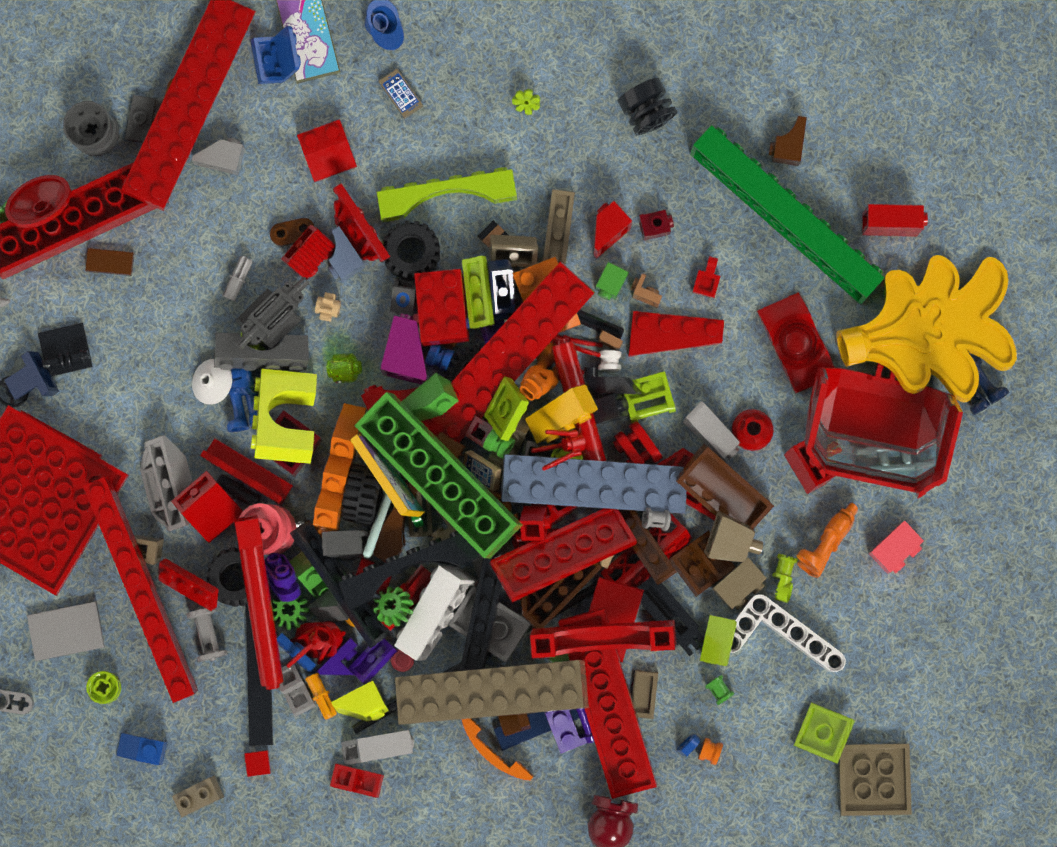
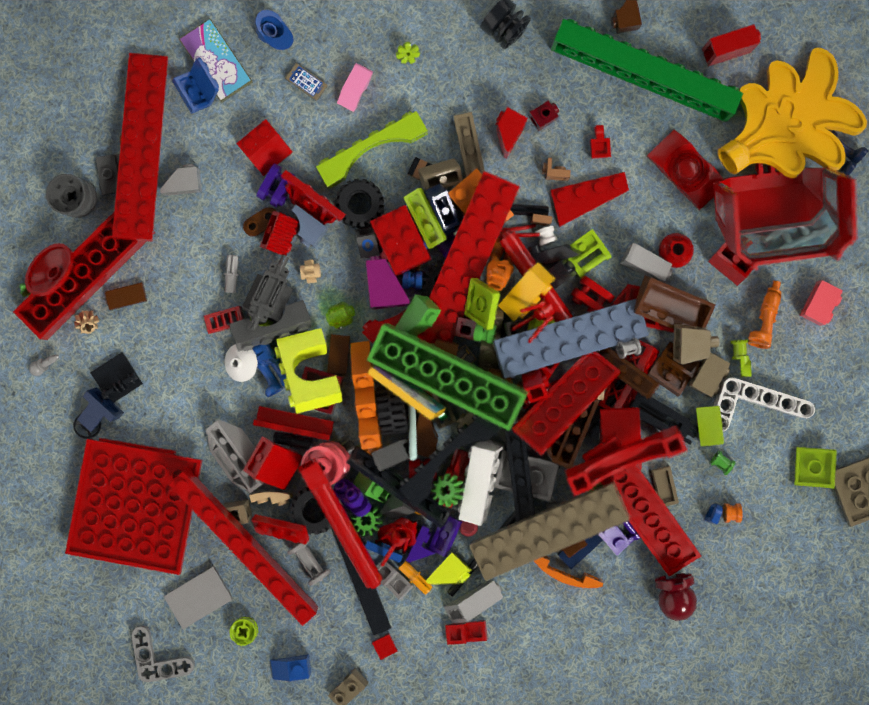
camera: 15 degrees left, 5 degrees up
tile [463,450,502,491] -> none
bright green brick [595,262,629,300] -> none
none -> tan gear [74,310,99,334]
none -> red slope [204,306,244,334]
none -> tan slope [249,490,293,506]
none -> dark purple brick [256,164,295,208]
none -> reddish brown tile [327,334,350,374]
none -> bright pink slope [337,63,373,112]

